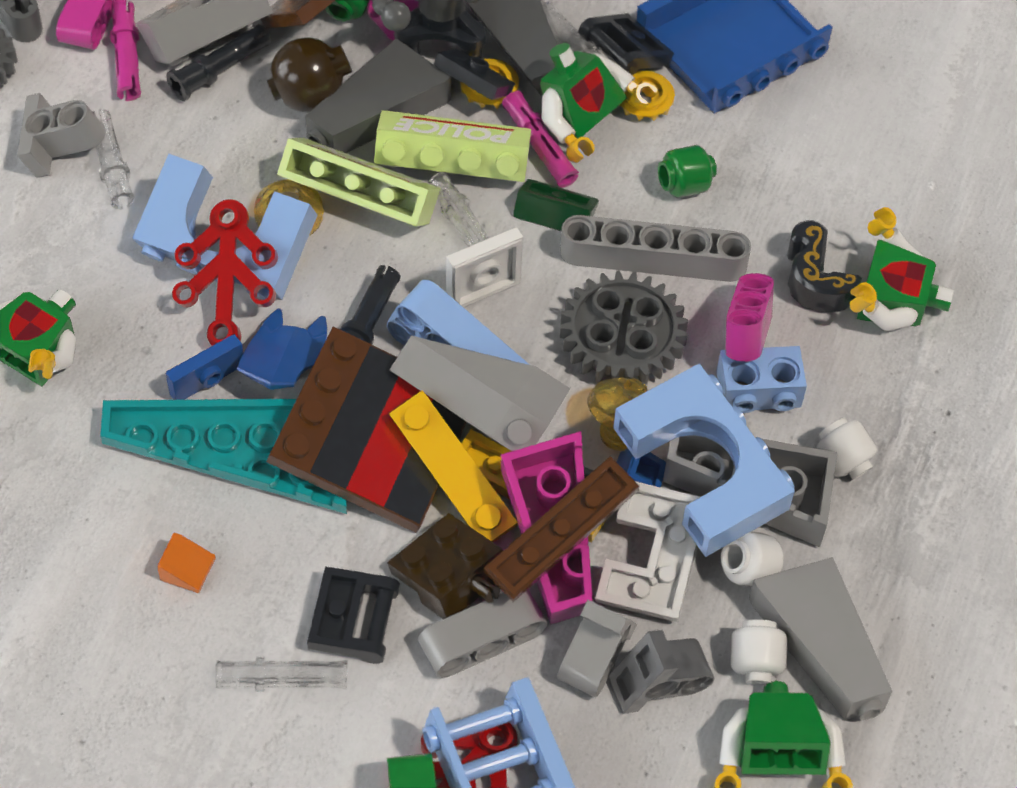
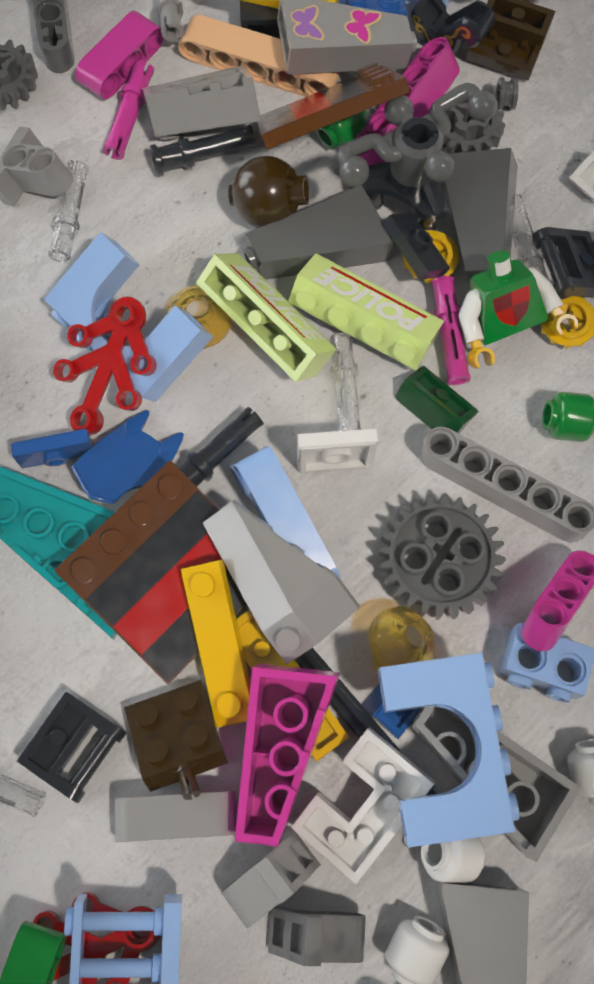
camera: 25 degrees right, 15 degrees up
reddish brown tile [484,456,640,603] -> none

